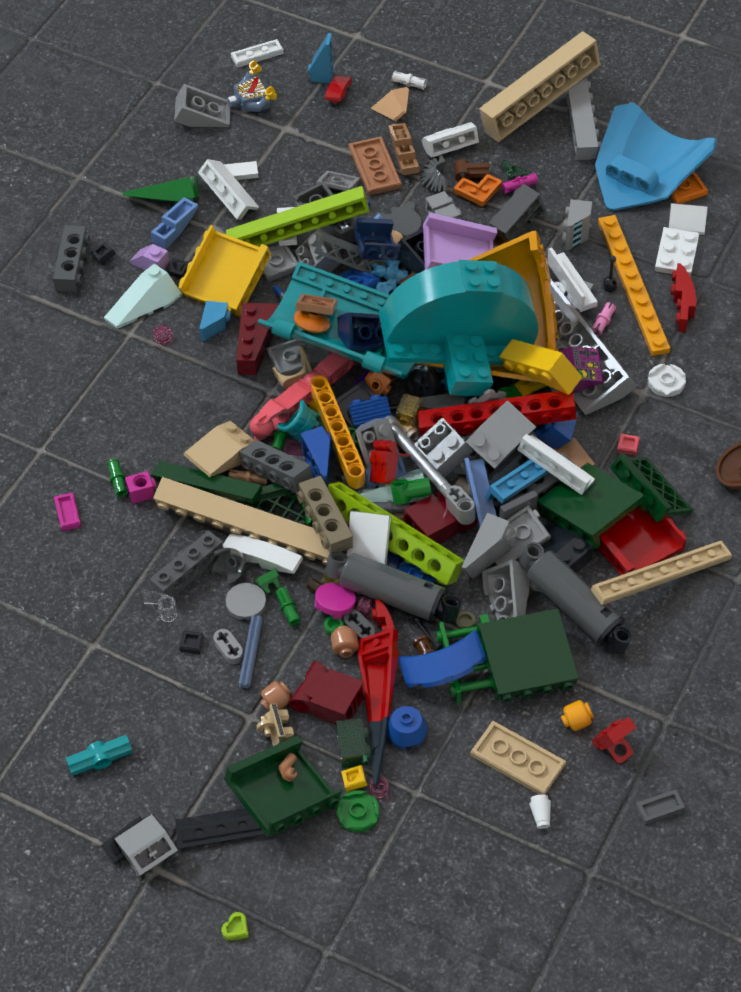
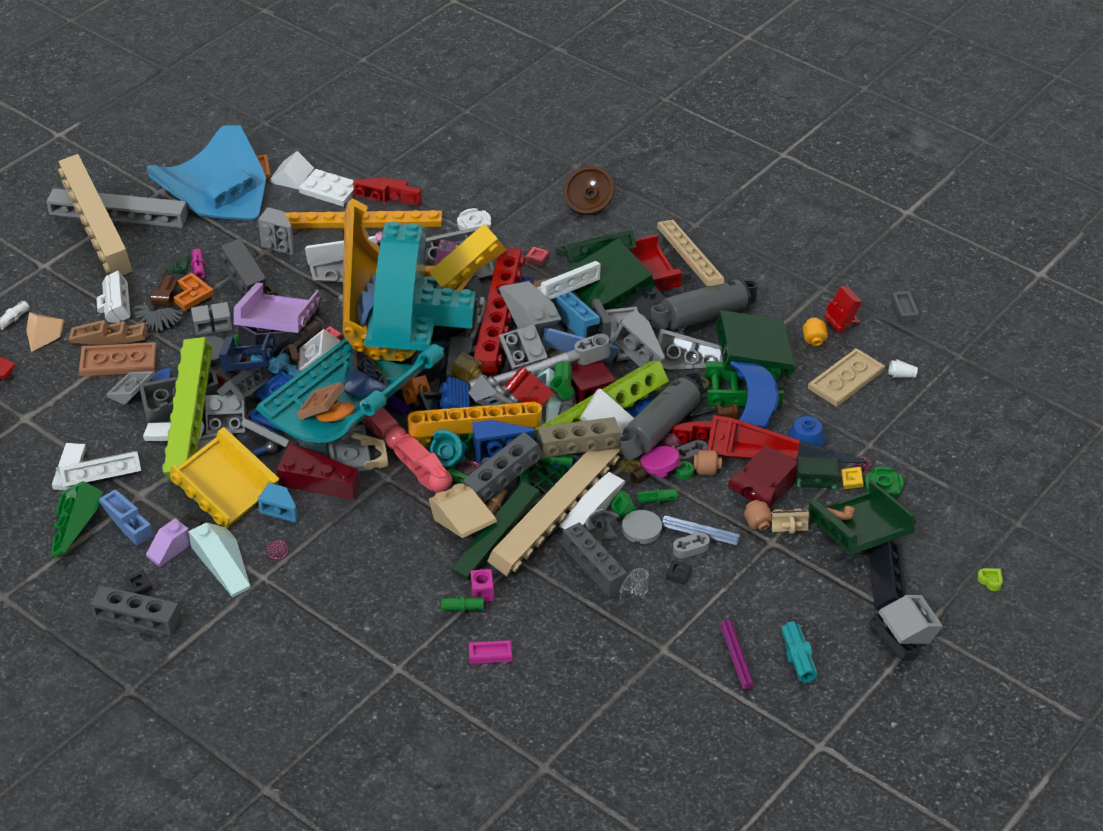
camera: 80 degrees left, 10 degrees down
none -> magenta axle [721,619,754,690]

